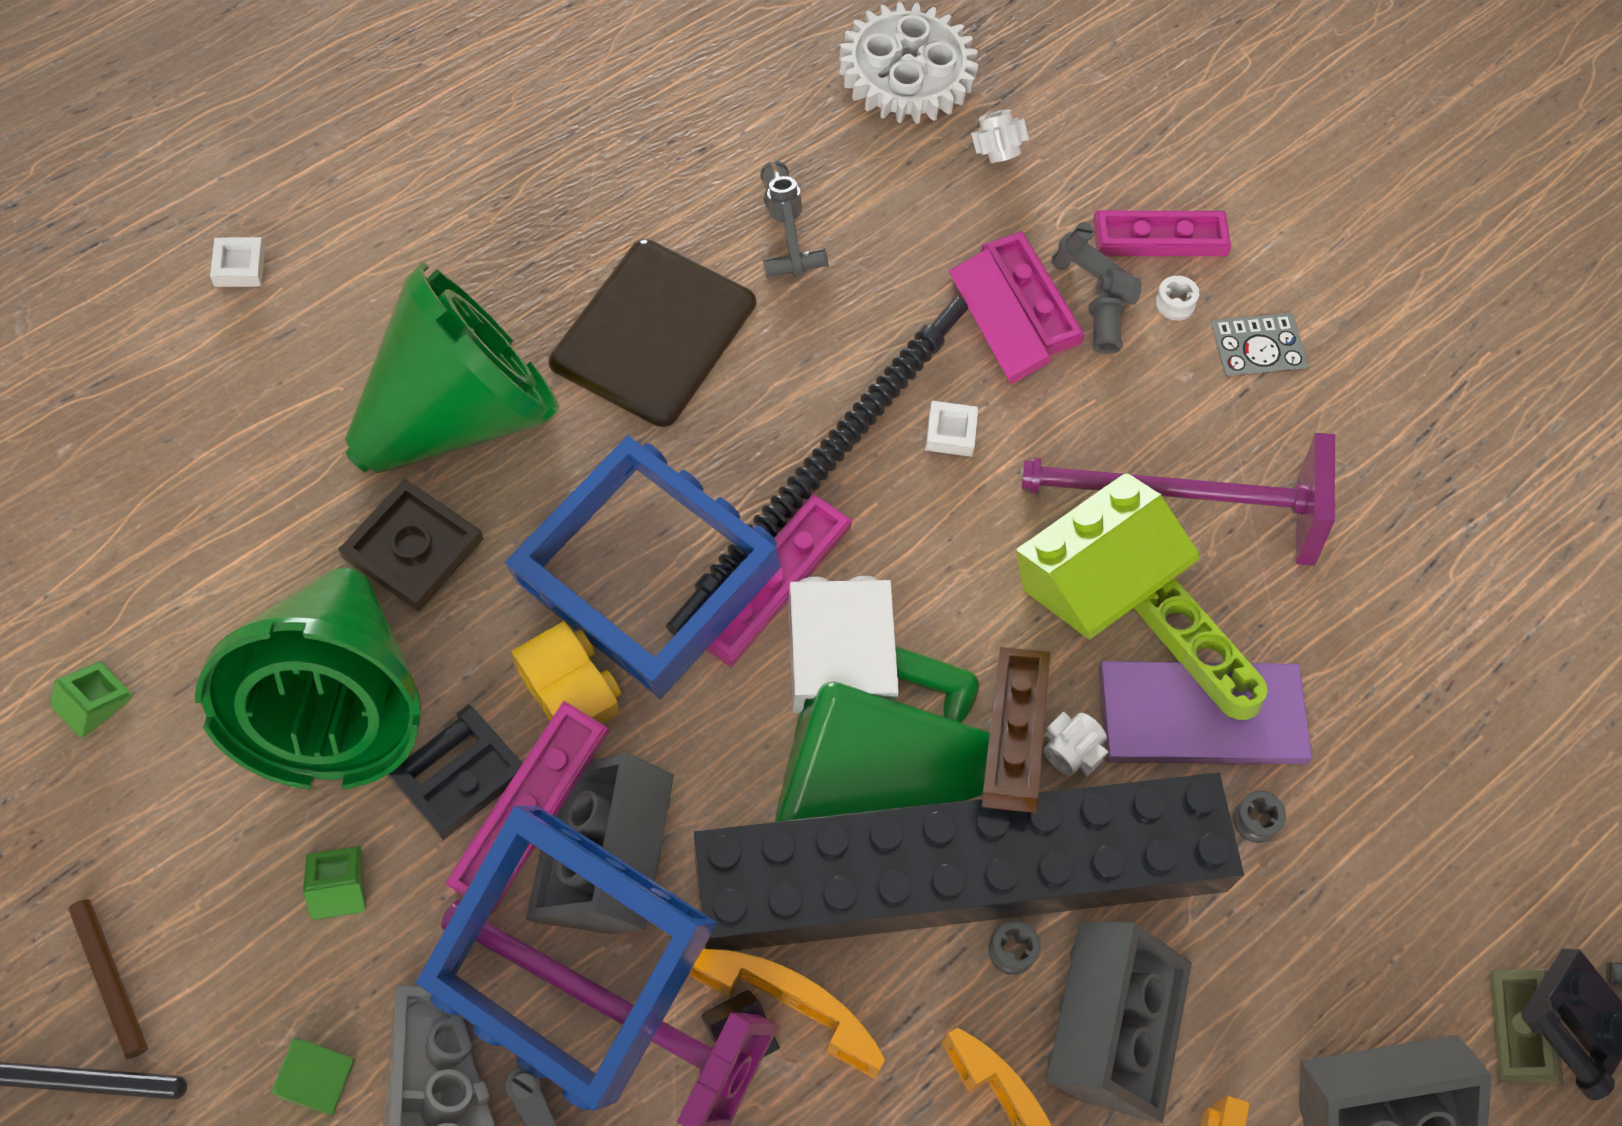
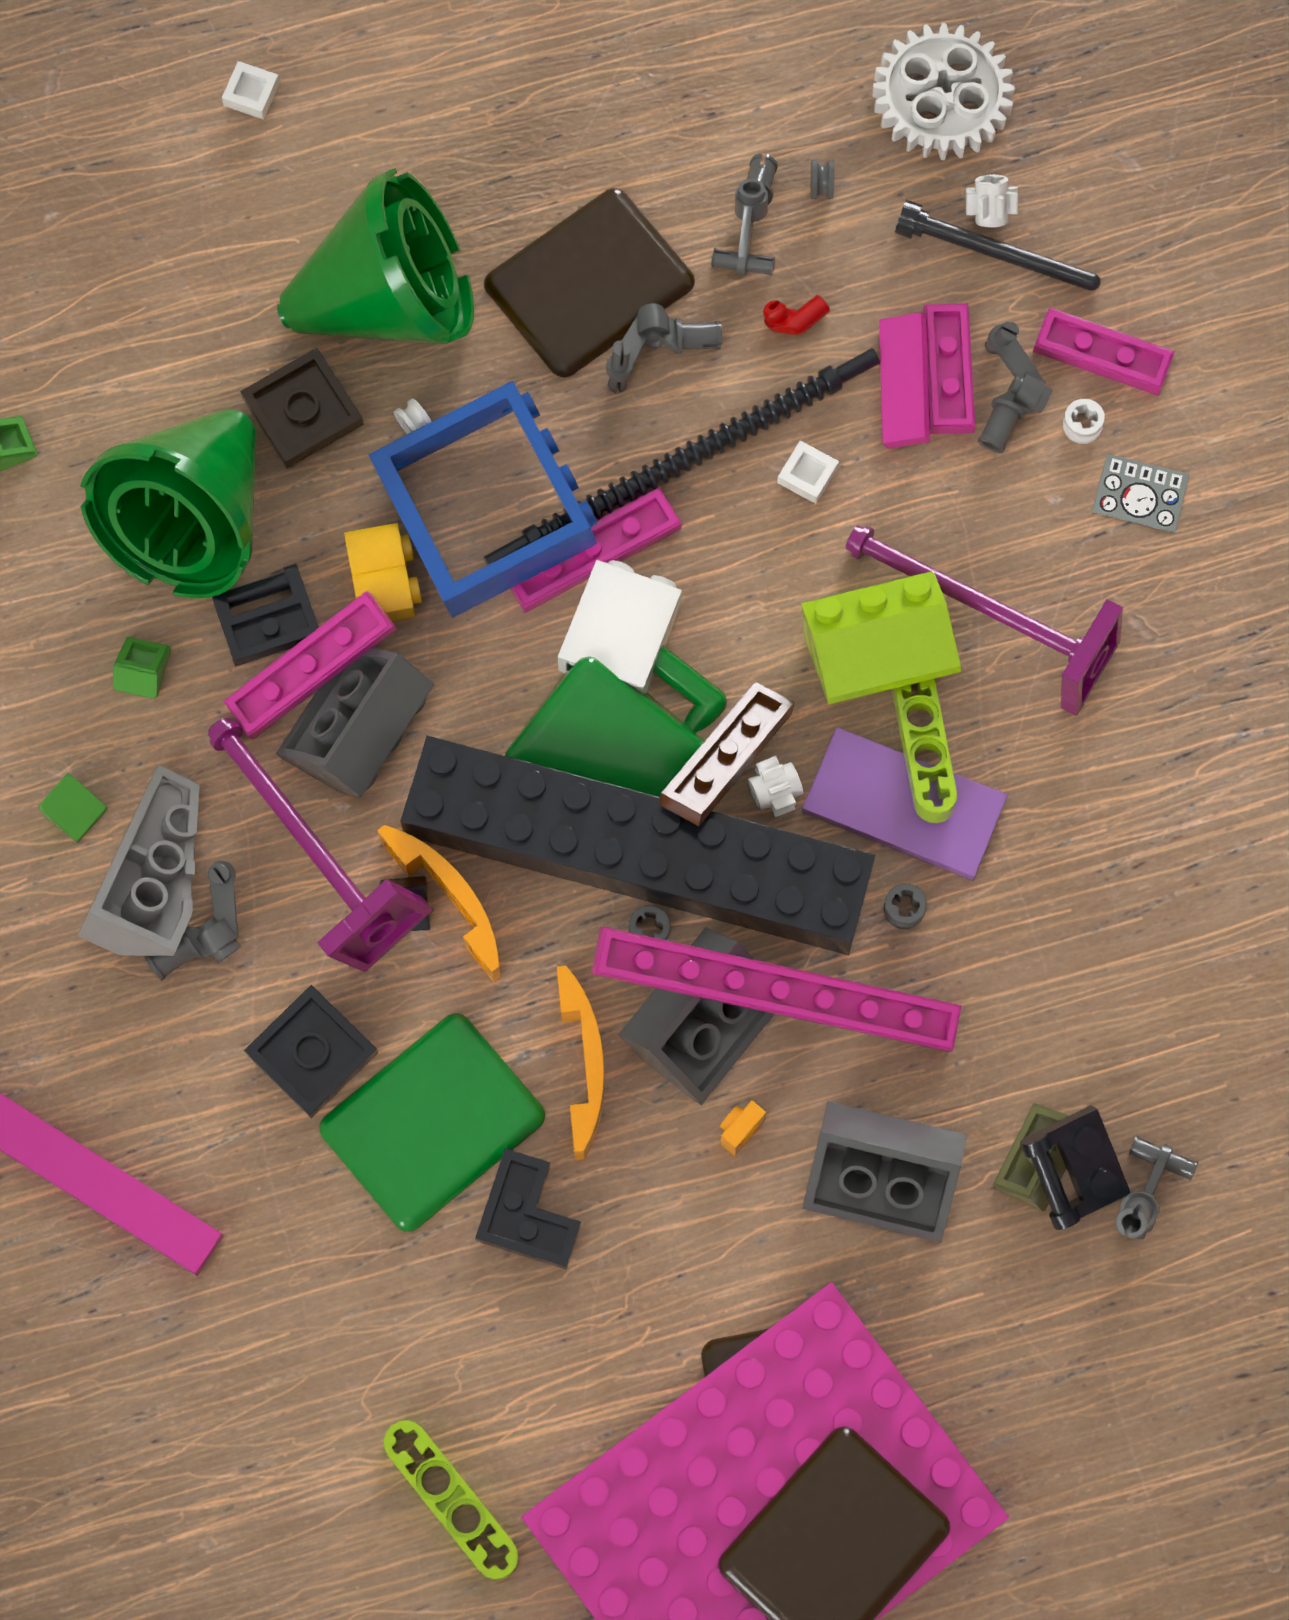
camera: 30 degrees right, 10 degrees up
blue window [416,805,717,1111] -> none
none -> white bush [393,398,432,435]
none -> dark pink tile [591,927,962,1052]
none -> dark grey pin [606,304,722,393]
none -> red arm [763,295,830,335]
none -> dark grey bush [810,160,834,199]
none -> black piece [895,199,1101,291]

